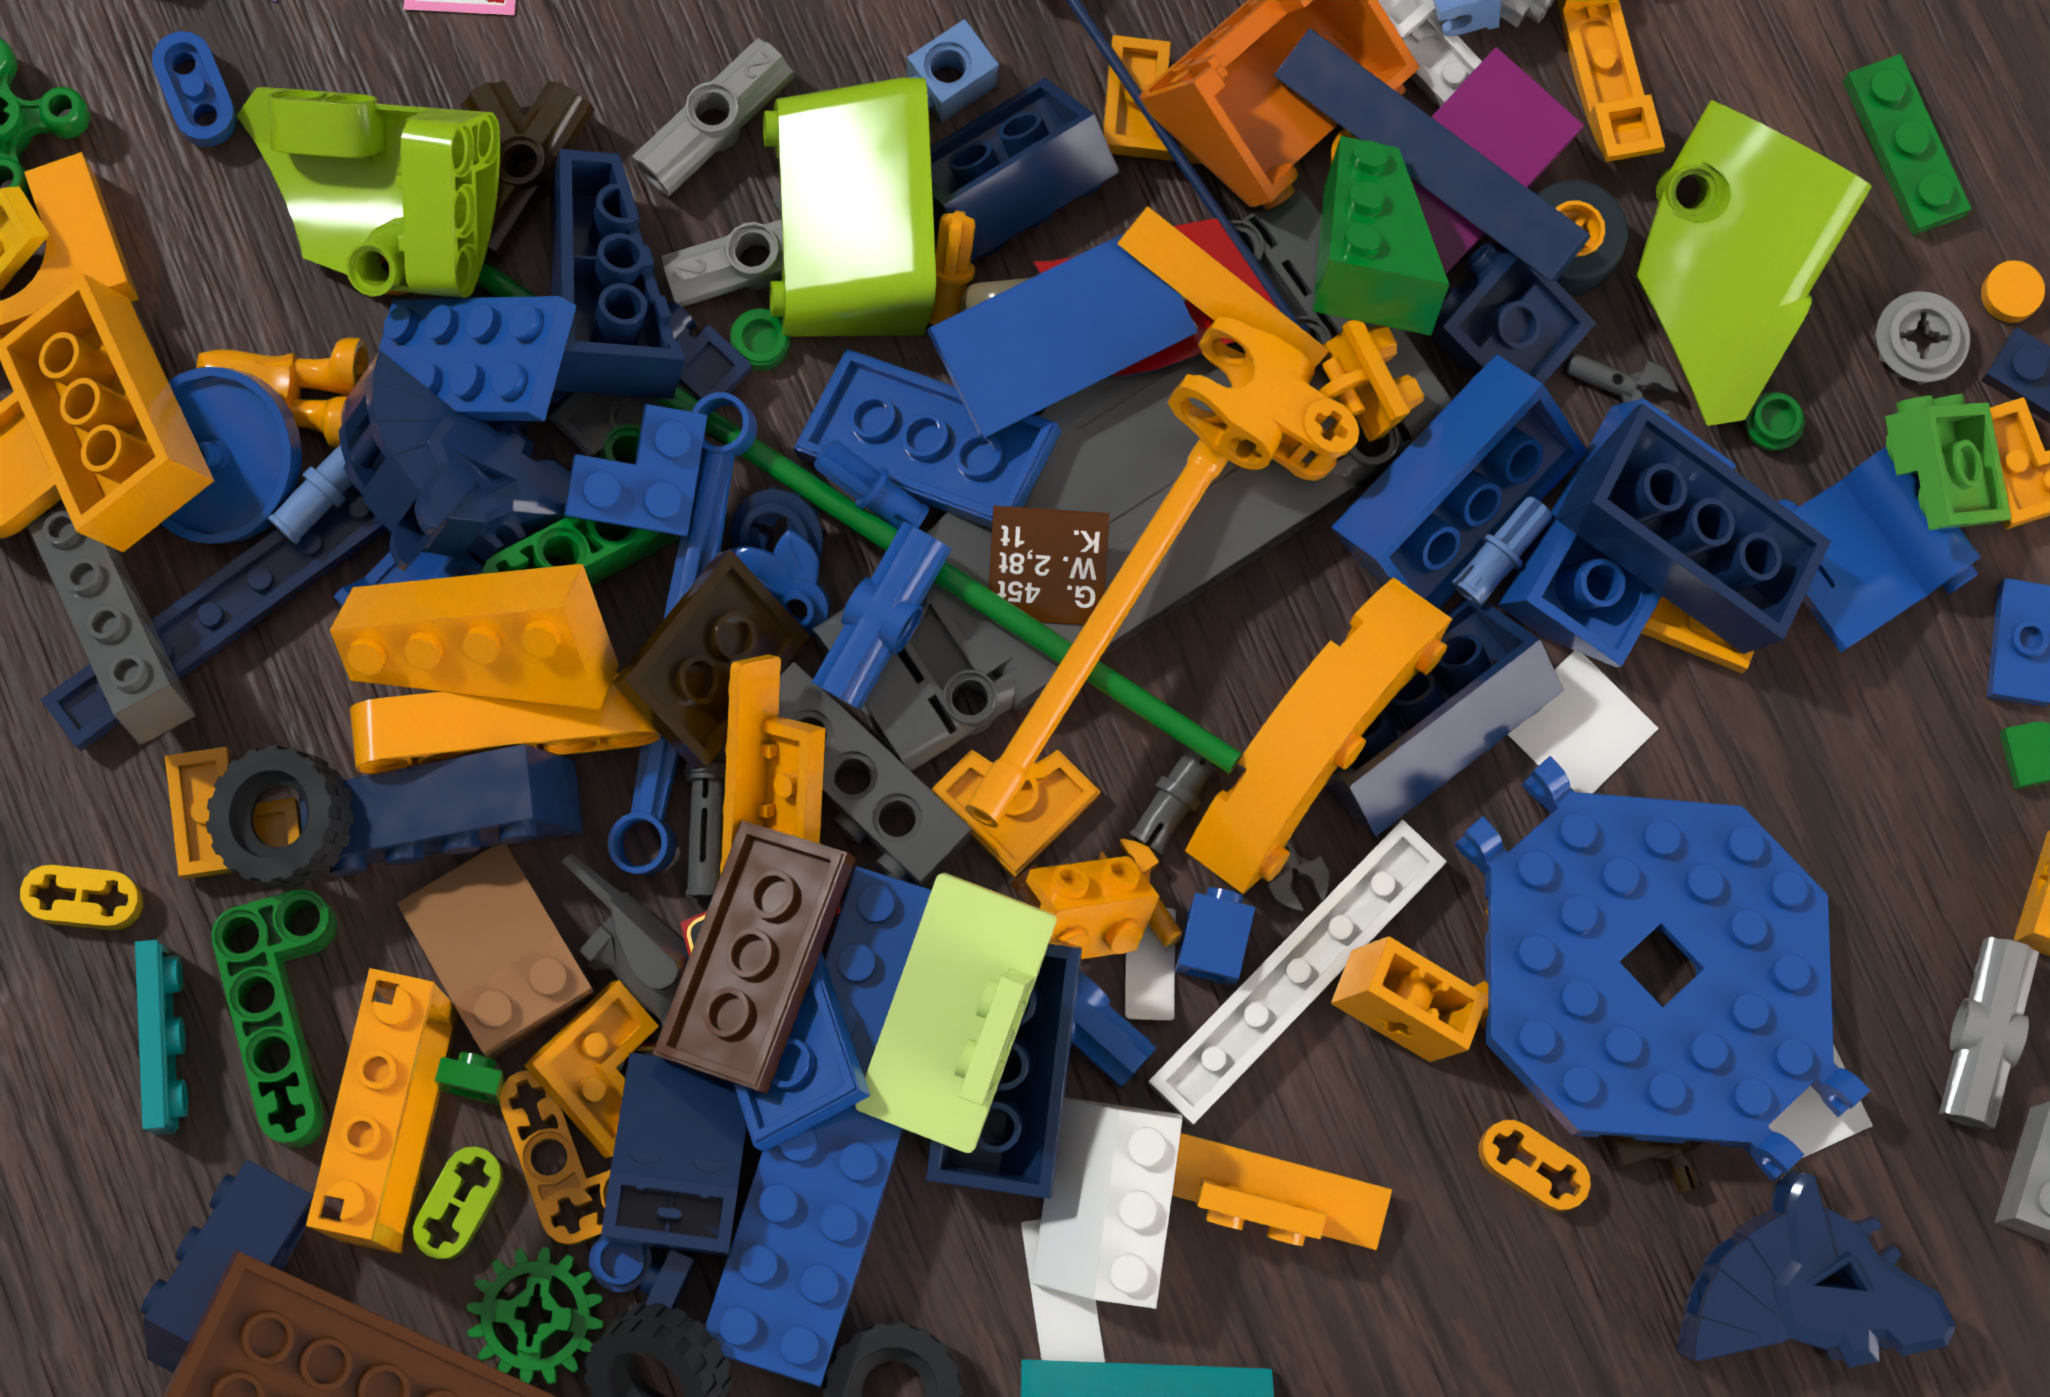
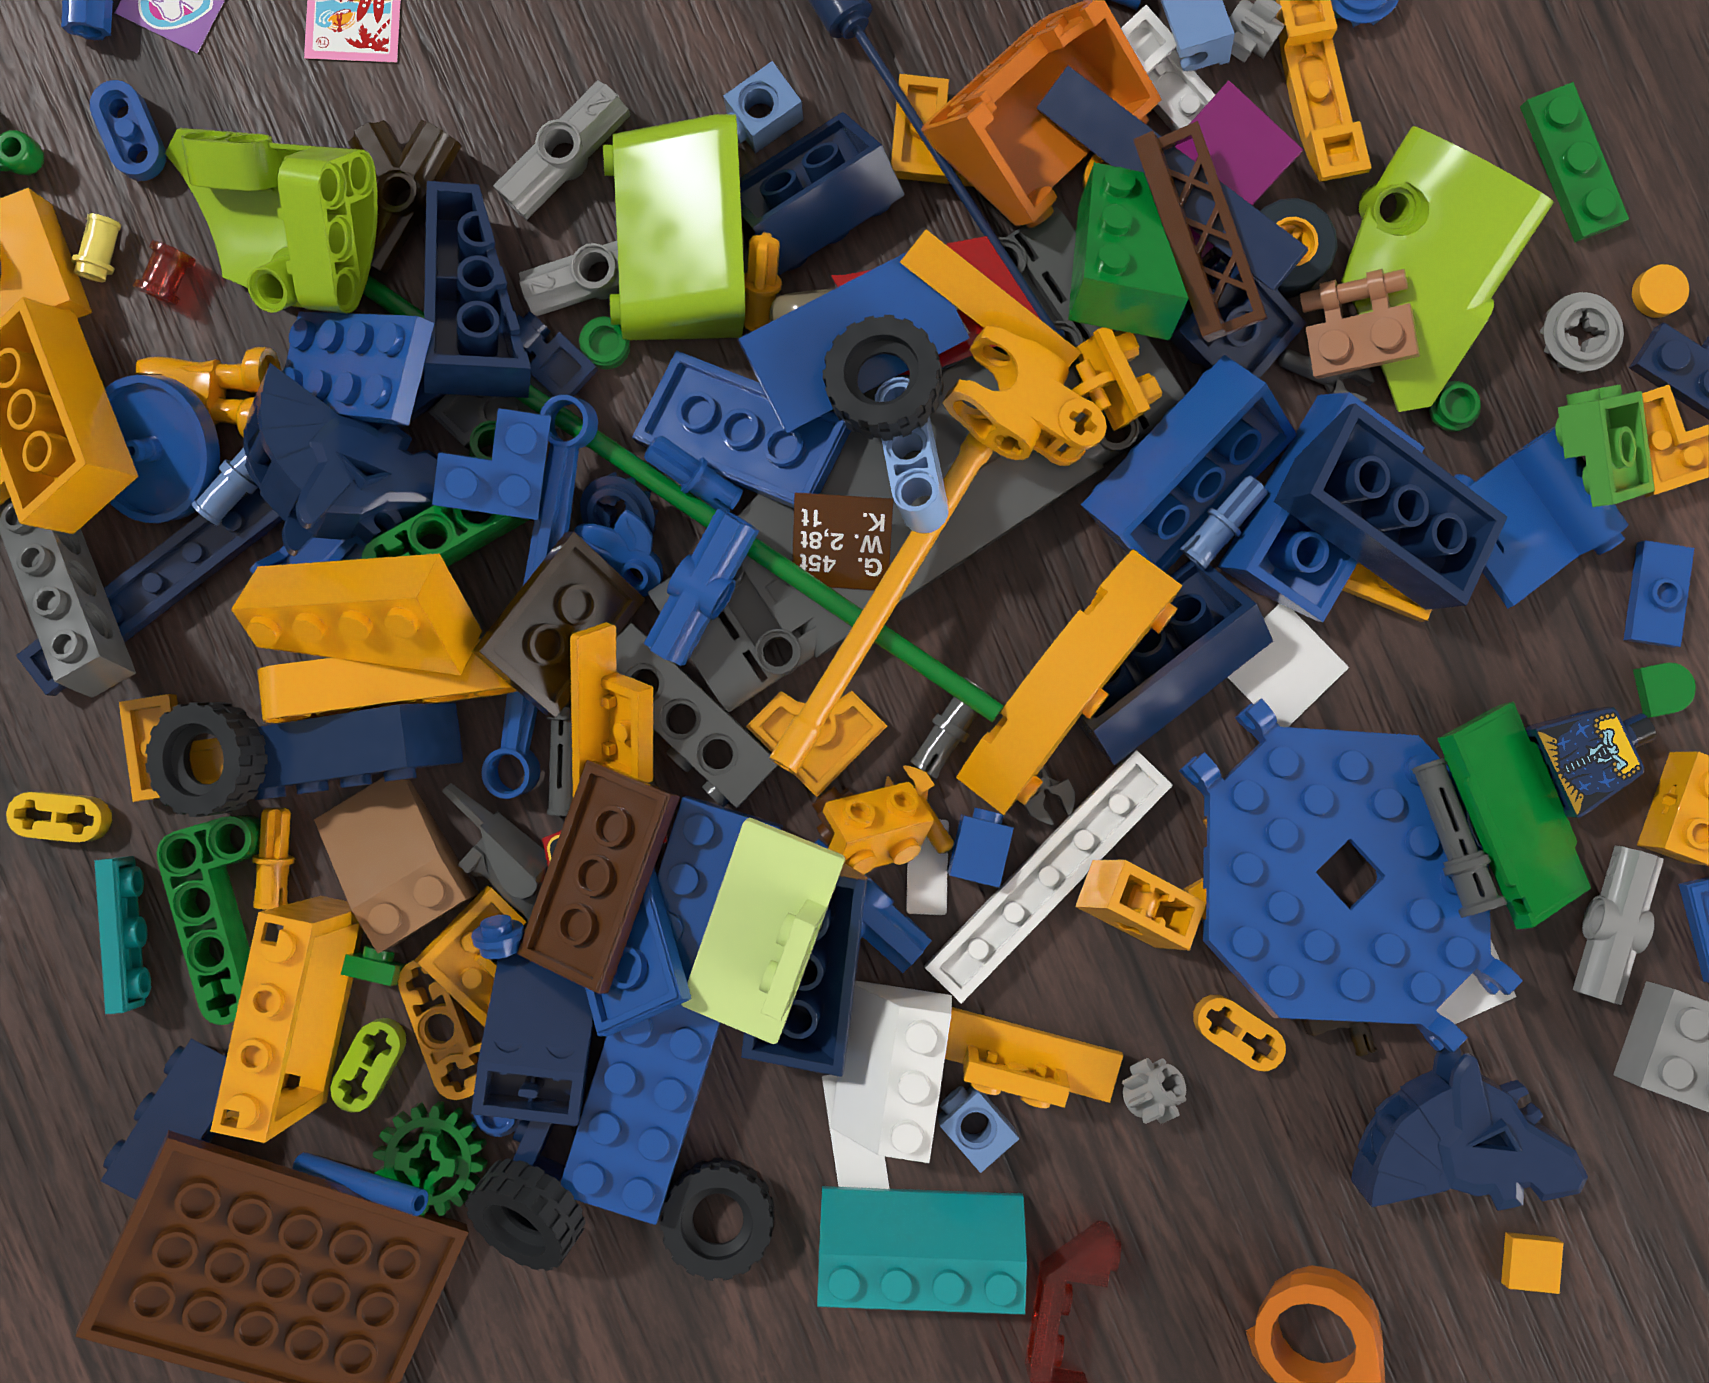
camera: 10 degrees right, 10 degrees up
none -> light yellow pin [71,213,121,282]
none -> clear red bush [133,240,196,306]
none -> light orange axle [252,807,295,910]
none -> blue piece [292,1152,428,1216]
none -> blue plate [471,915,524,959]
none -> black tyre [823,314,944,441]
none -> light blue beam [875,377,948,533]
none -> medium blue brick [937,1086,1019,1173]
none -> light grey gear [1122,1058,1186,1124]
none -> reddish brown fence [1133,121,1268,342]
none -> nougat plate [1300,269,1420,379]
none -> dark grey pin [1412,758,1507,918]
none -> green piece [1437,701,1591,929]
none -> torso [1525,707,1657,818]

